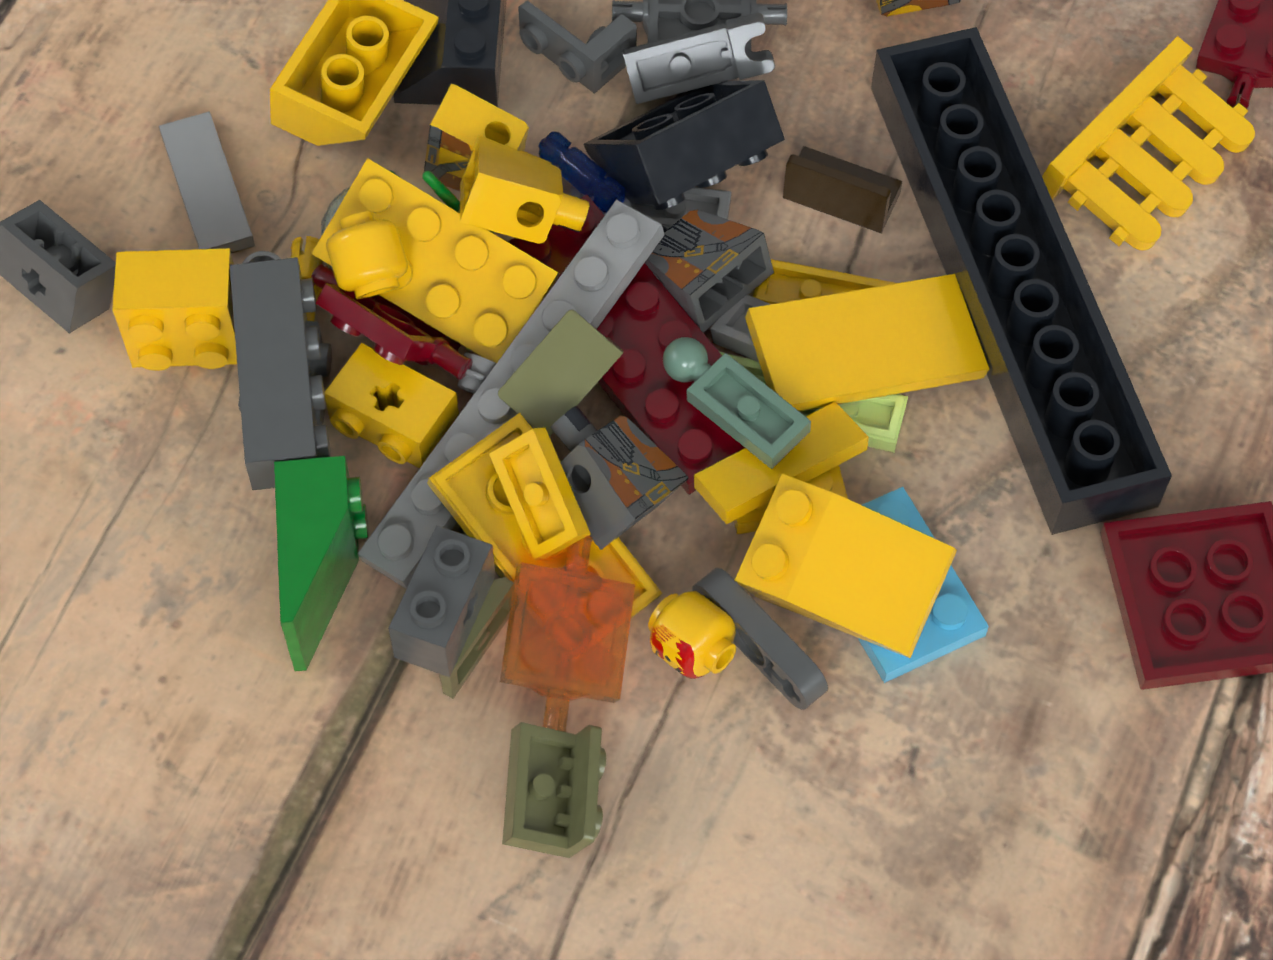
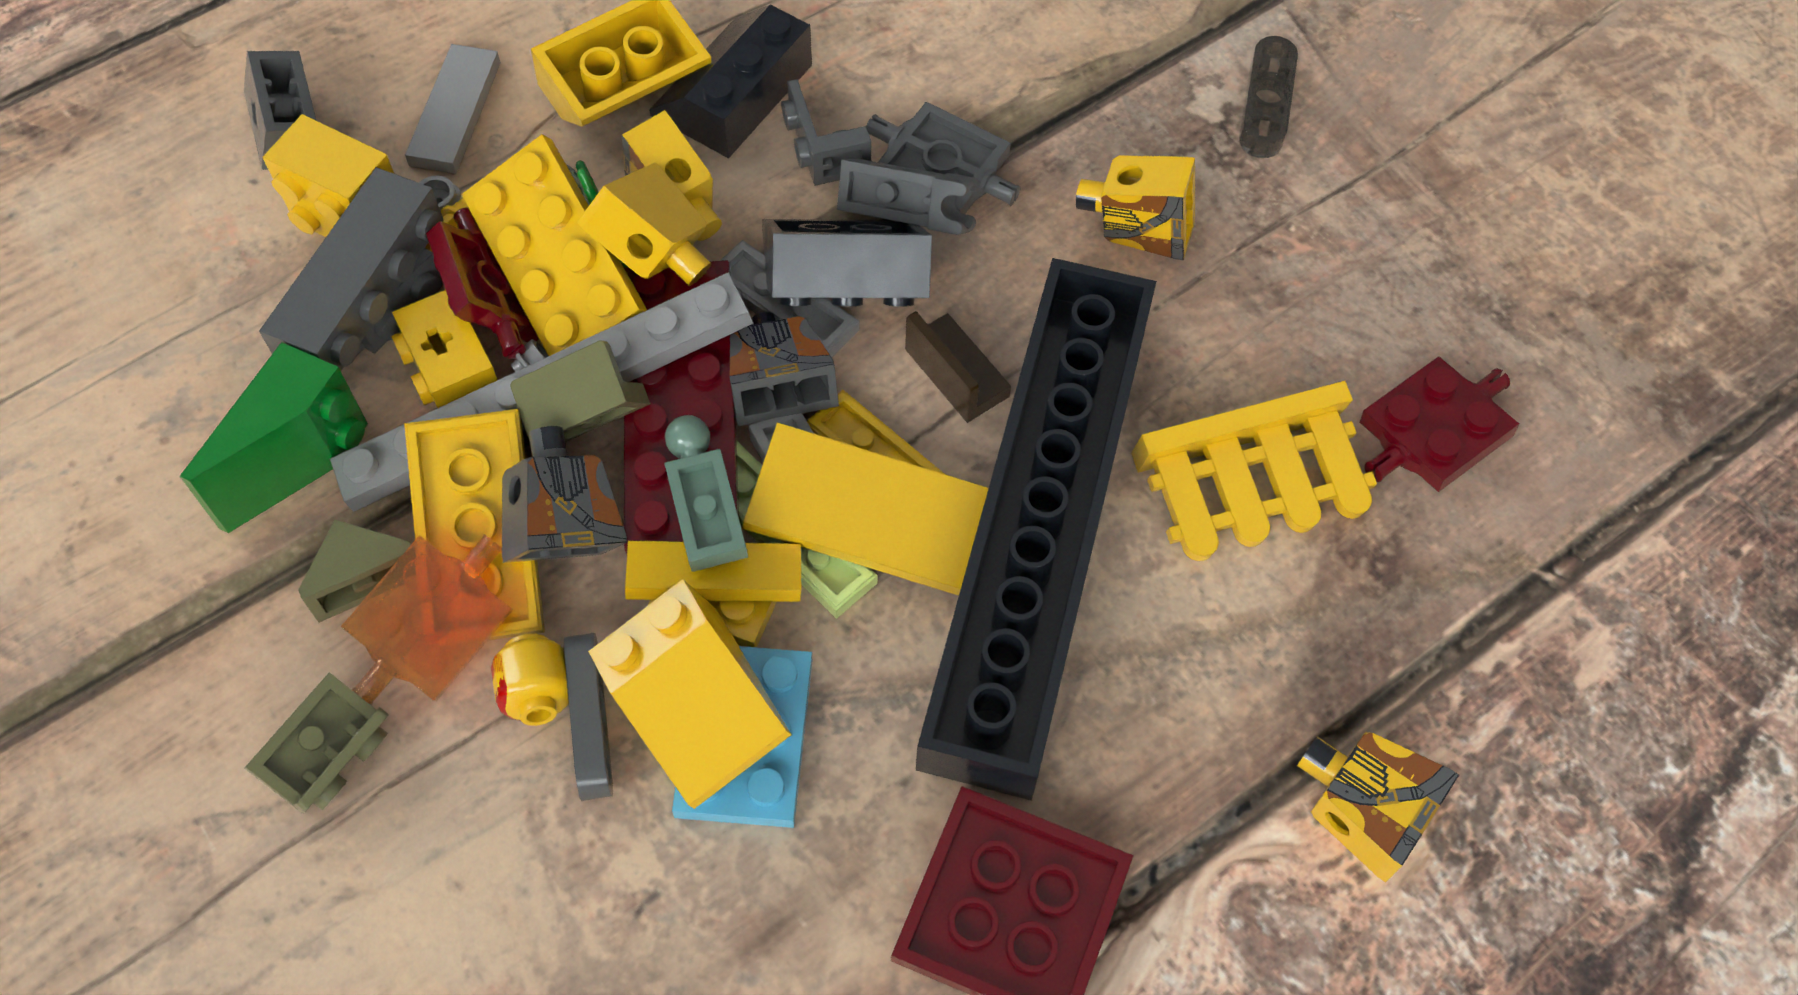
camera: 30 degrees right, 0 degrees up
yellow head [326,211,408,299] -> none
dark grey brick [388,525,496,678] -> none
yellow plate [489,428,591,560] -> none
clear blue axle [538,131,626,213] -> none

